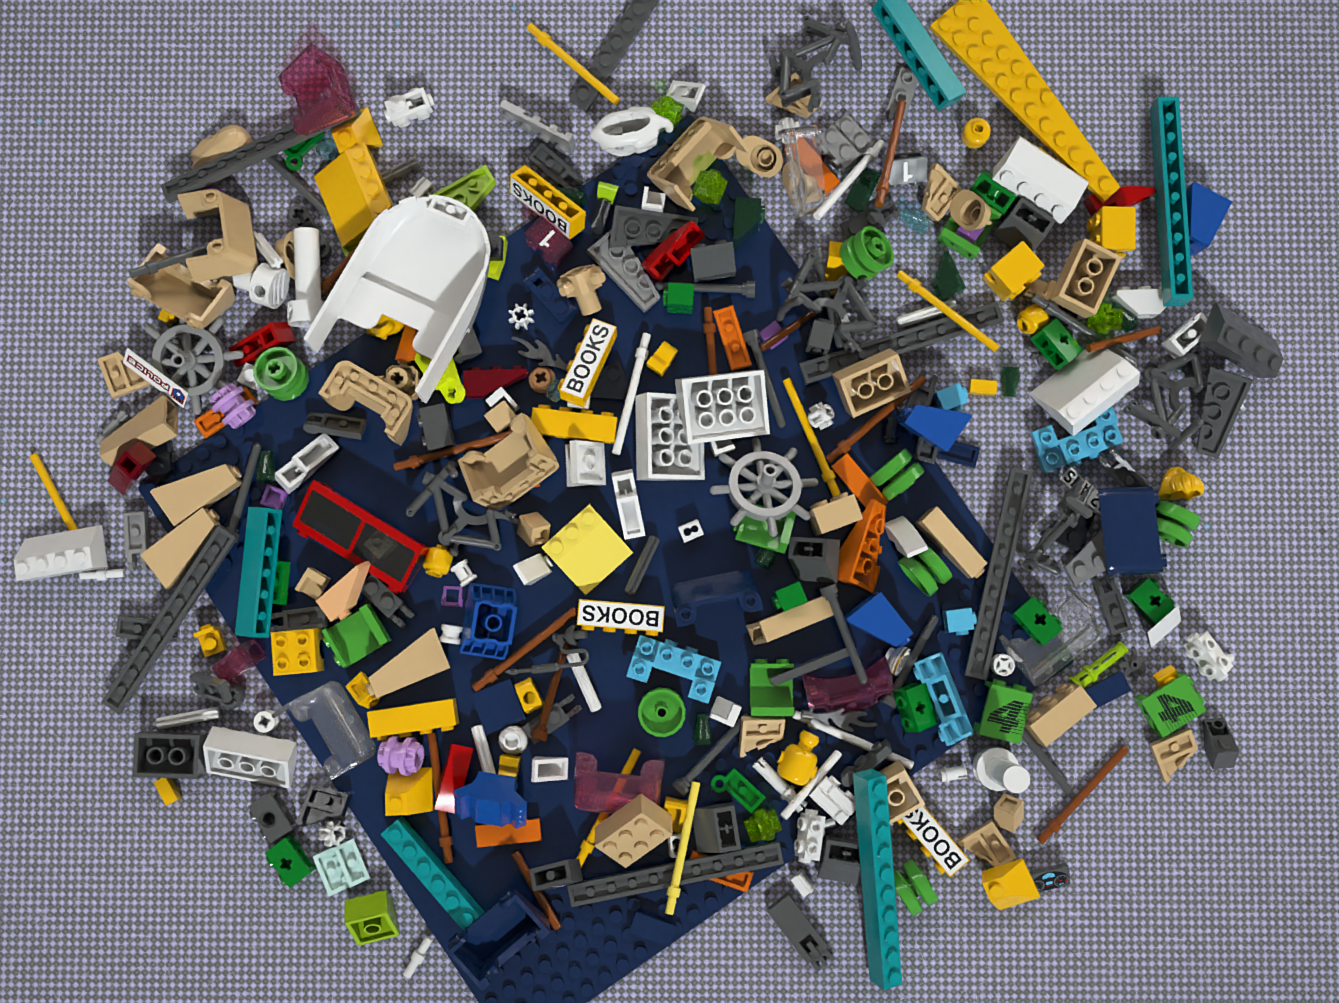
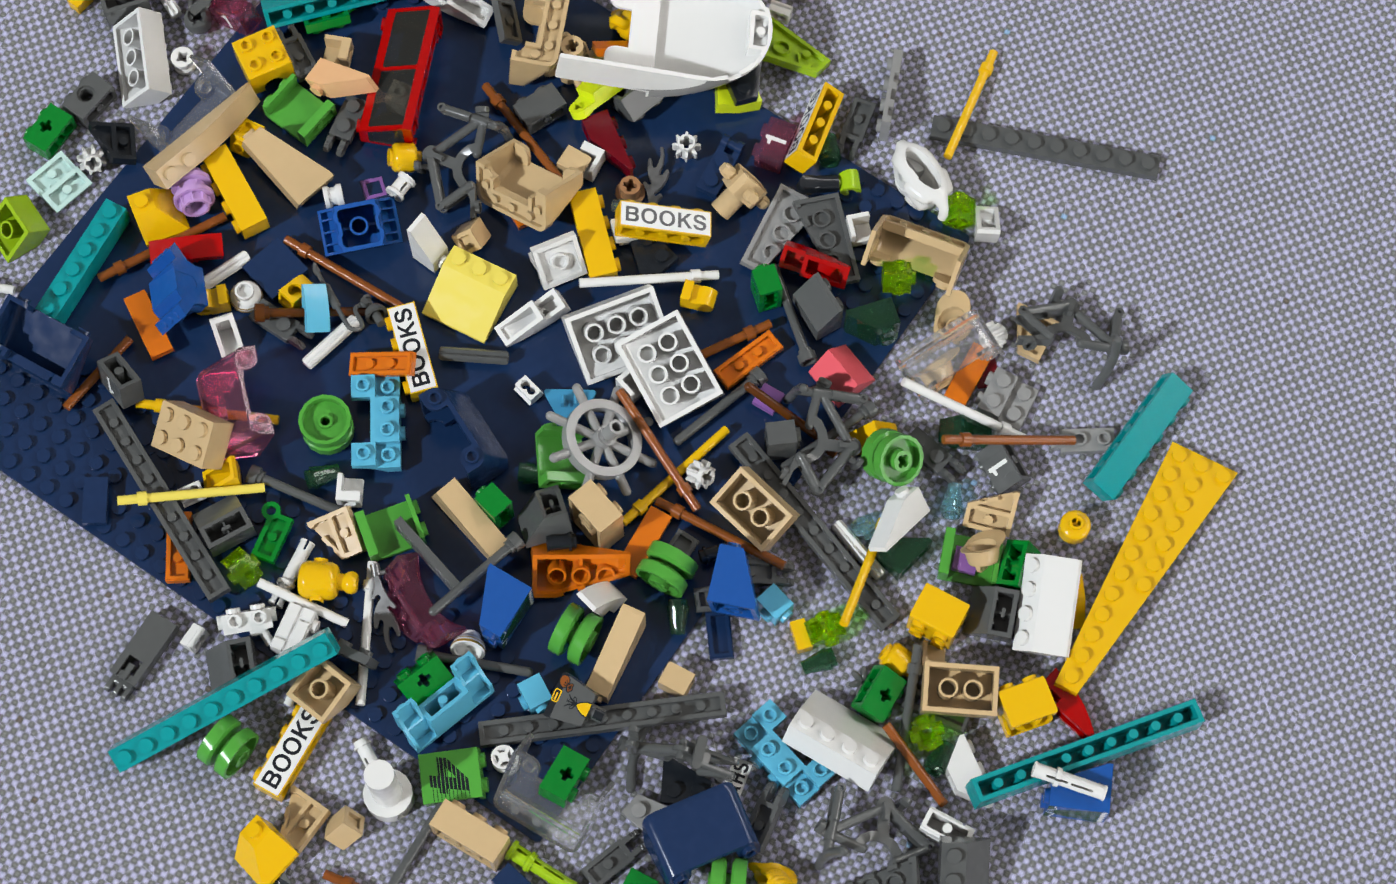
camera: 65 degrees right, 15 degrees down
none -> tan slope [143,82,260,190]
none -> medium azure slope [301,283,330,333]
none -> orange tile [348,351,417,377]
none -> dark grey torso [543,672,607,727]
none -> dark azure piece [544,389,596,423]
none -> black pin [546,532,577,552]
none -> dark orange bar [616,388,701,512]
none -> tan panel [658,661,695,697]
none -> clear green cone [666,599,690,635]
none -> dark grey tile [669,528,699,556]
none -> clear neon green brick [804,610,848,647]
none -> coral slope [808,344,875,408]
none -> clear light blue tile [850,515,876,540]
none -> white slope [868,485,930,552]
none -> white pin [1031,761,1108,801]

